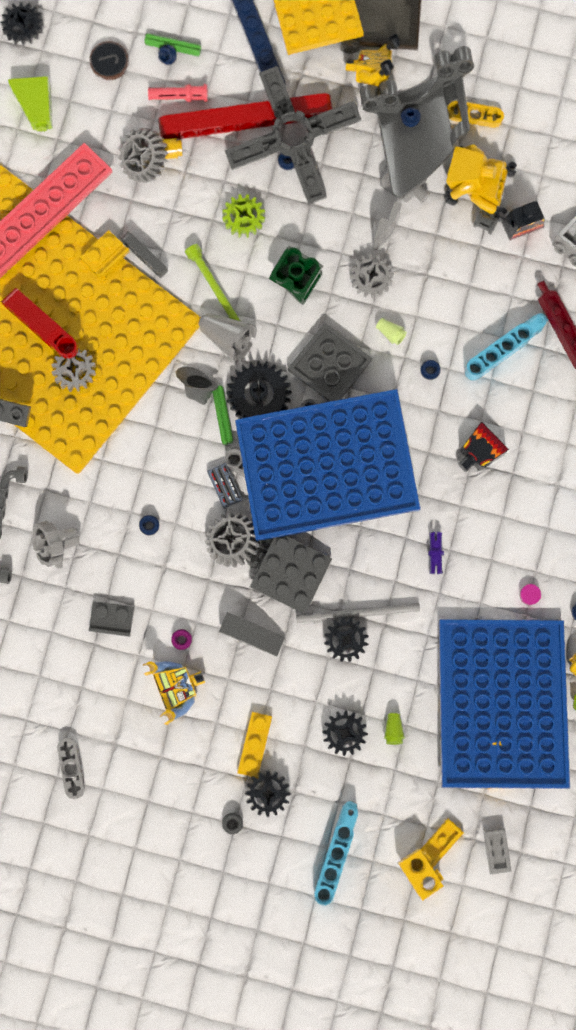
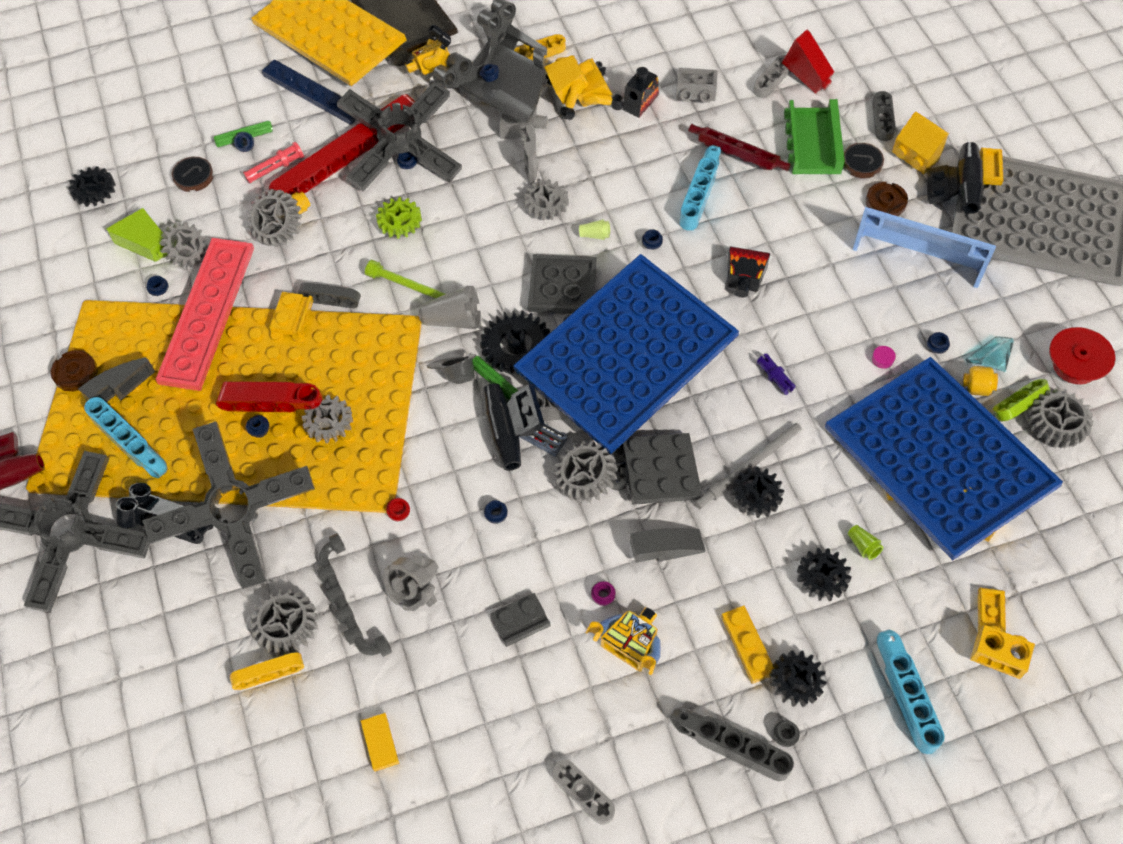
camera: 30 degrees left, 20 degrees down
dark green piece [269,246,324,305] -> none
dark grey bush [473,210,499,235] -> none
light grey plate [483,828,512,874] -> none
none -> dark blue plate [146,276,169,296]
none -> light grey gear [160,221,208,268]
none -> dark blue plate [246,415,270,438]
none -> red plate [386,498,410,522]
none -> black plate [483,383,545,471]
none -> dark grey piece [670,707,794,781]

